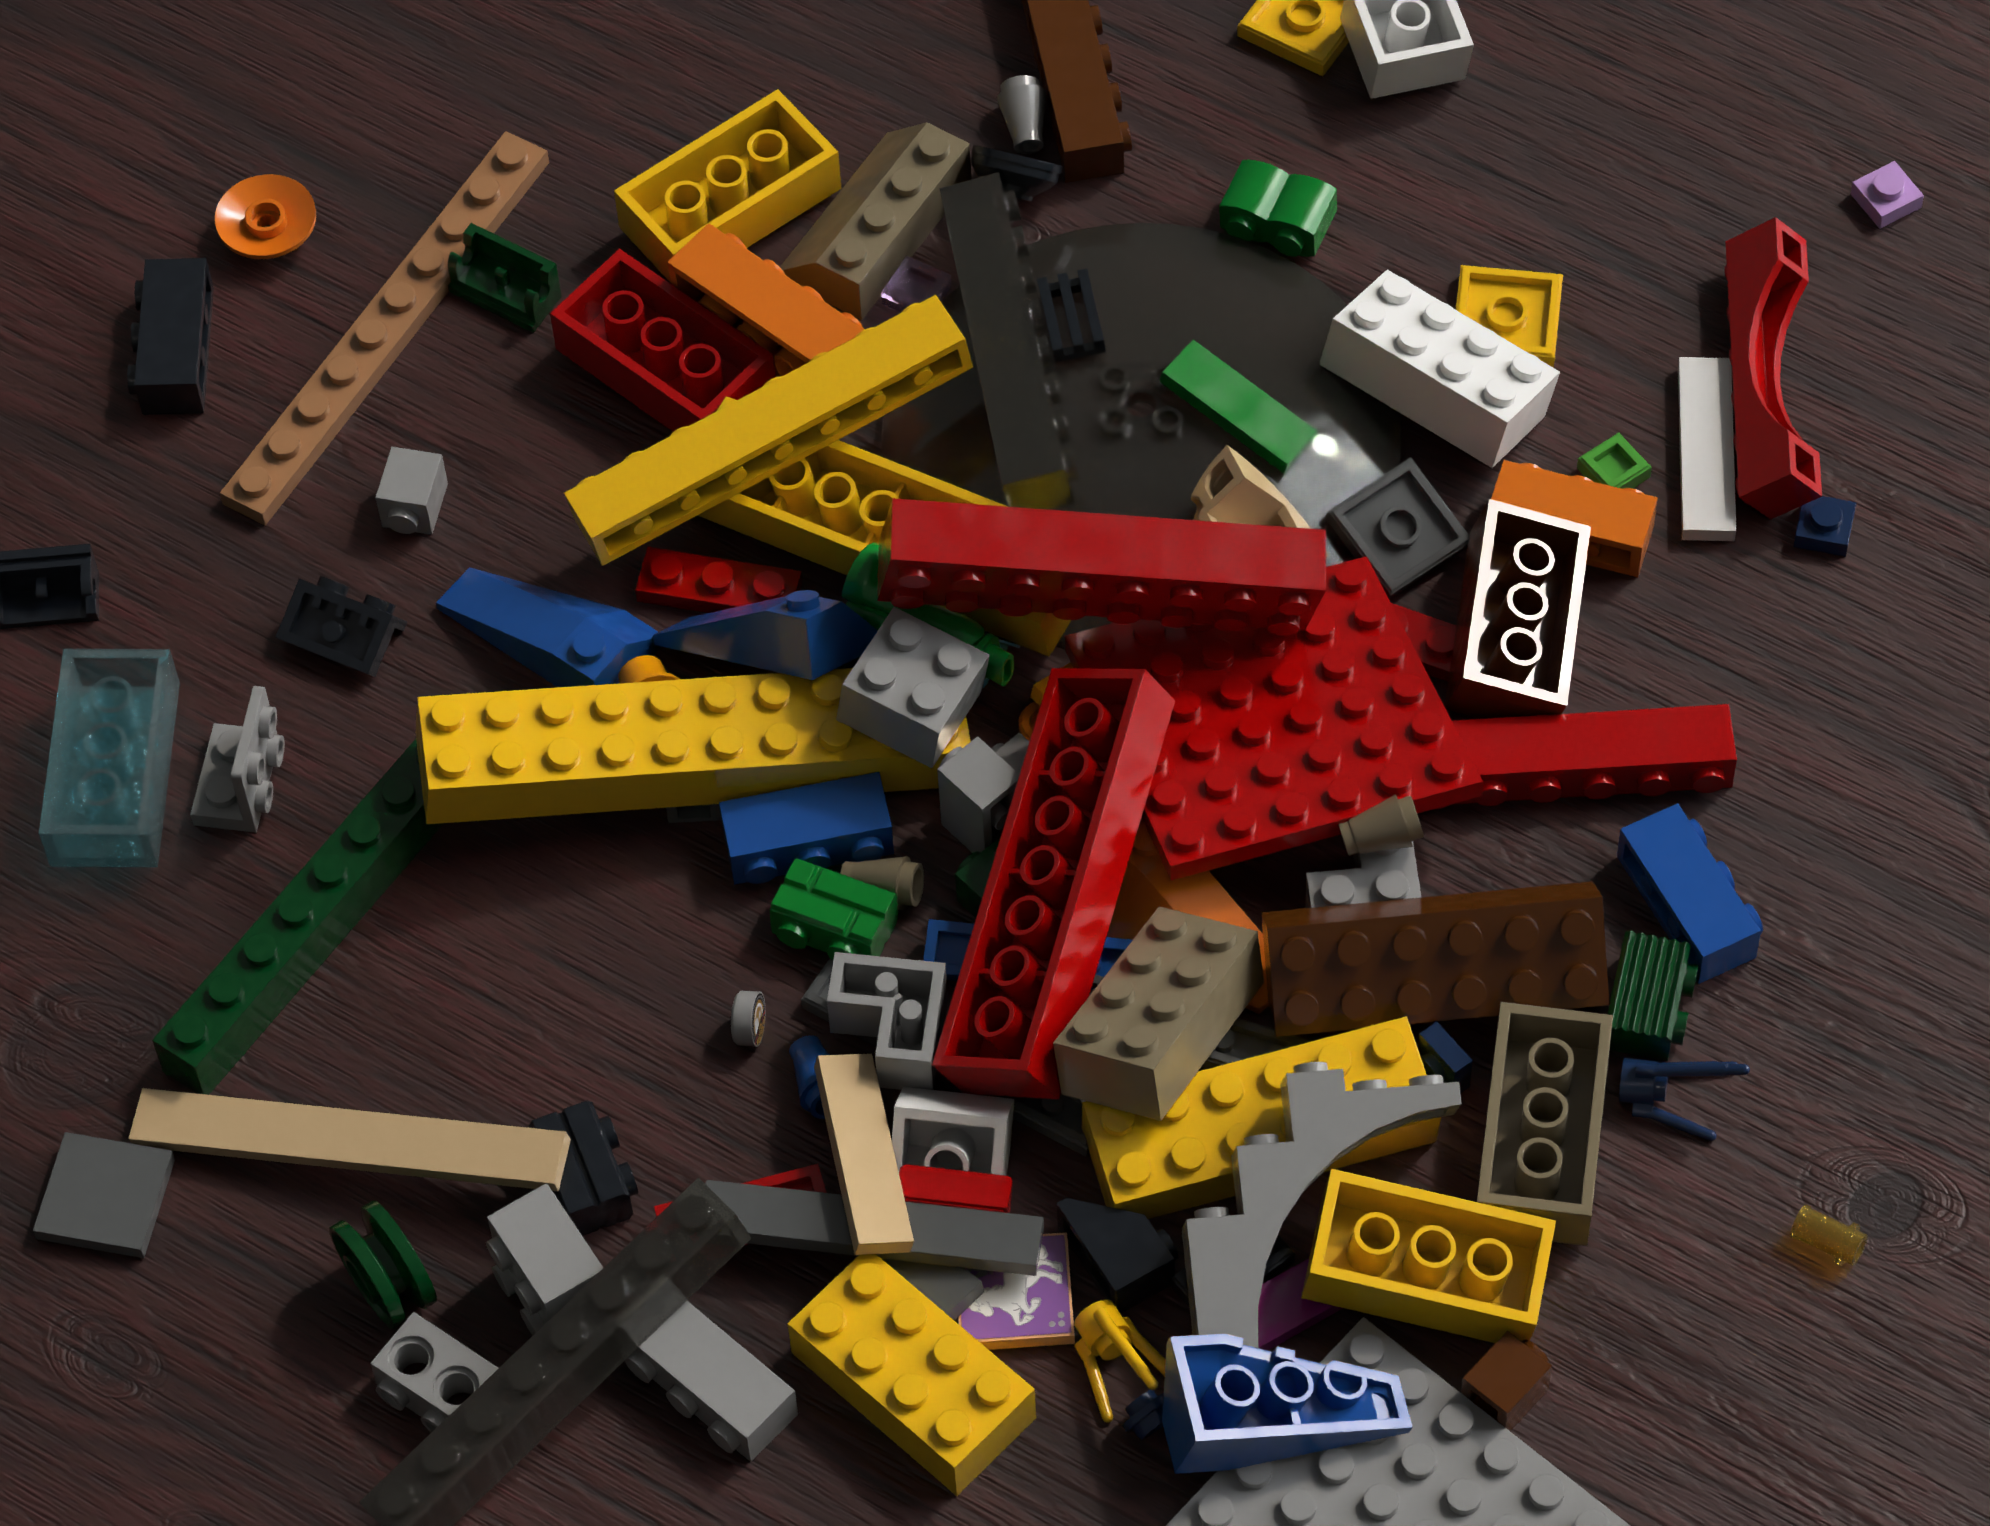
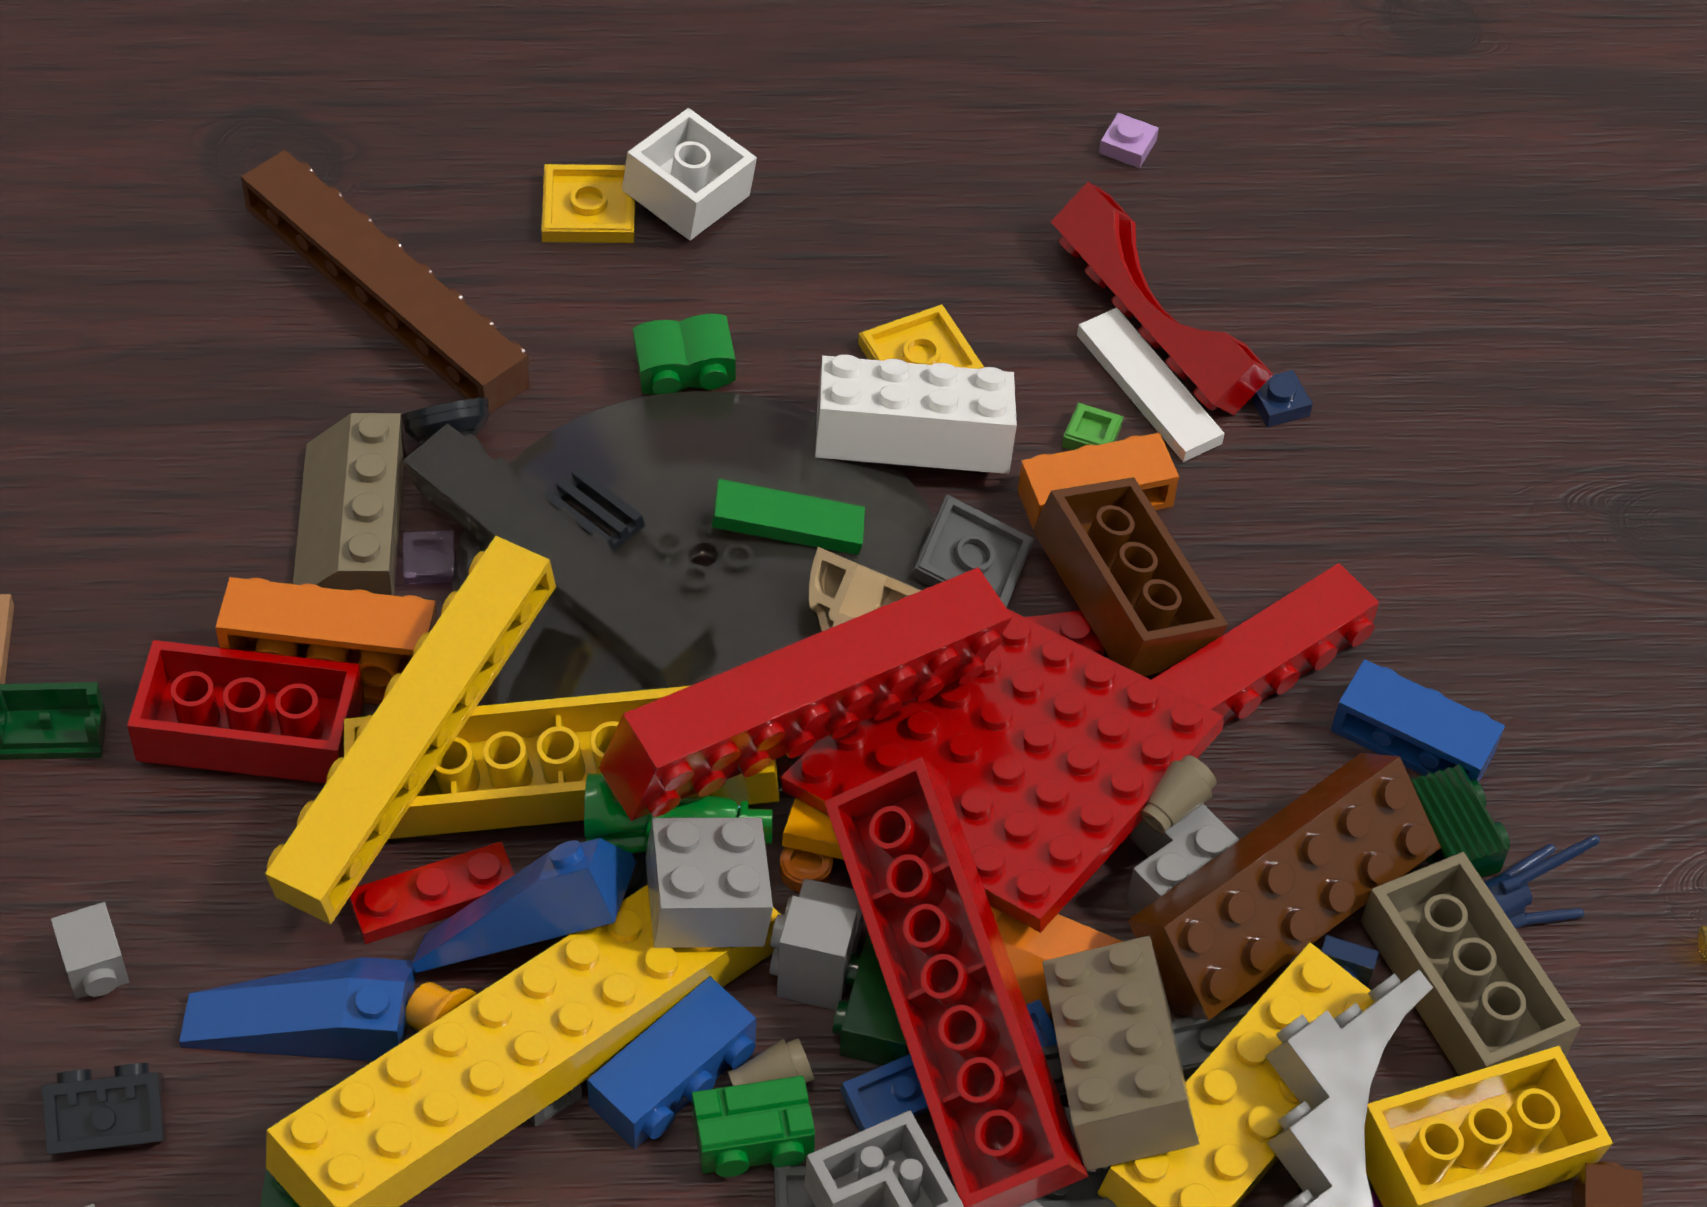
camera: 40 degrees left, 5 degrees down
yellow brick [614,89,842,282] -> none
light grey cone [997,75,1046,154] -> none

